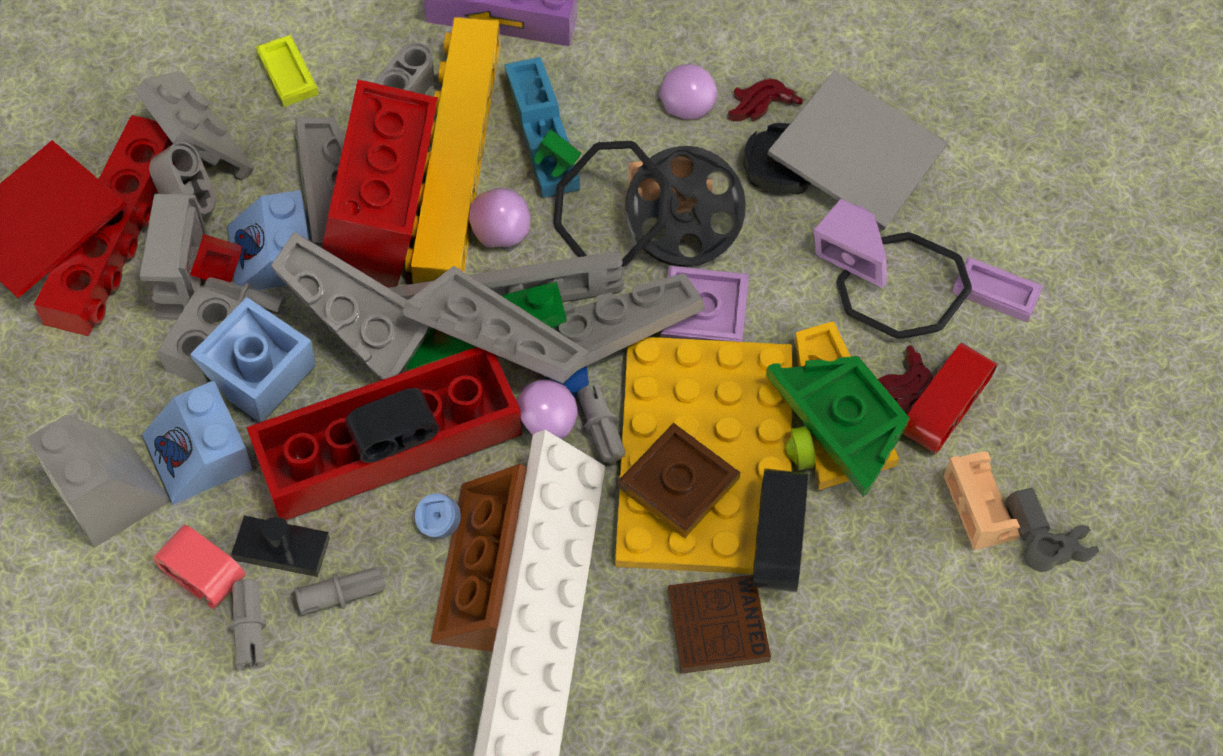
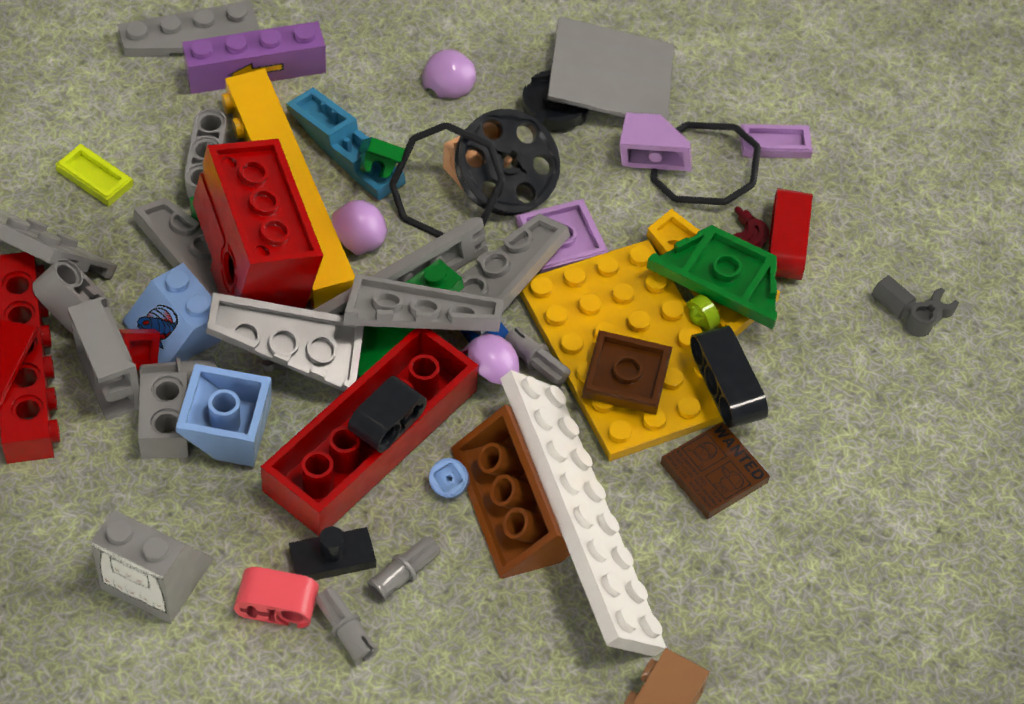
camera: 30 degrees left, 5 degrees down
light blue slope [142,381,253,505] -> none
dark red piece [728,78,803,121] -> none
light nougat hinge [944,452,1020,550] -> none

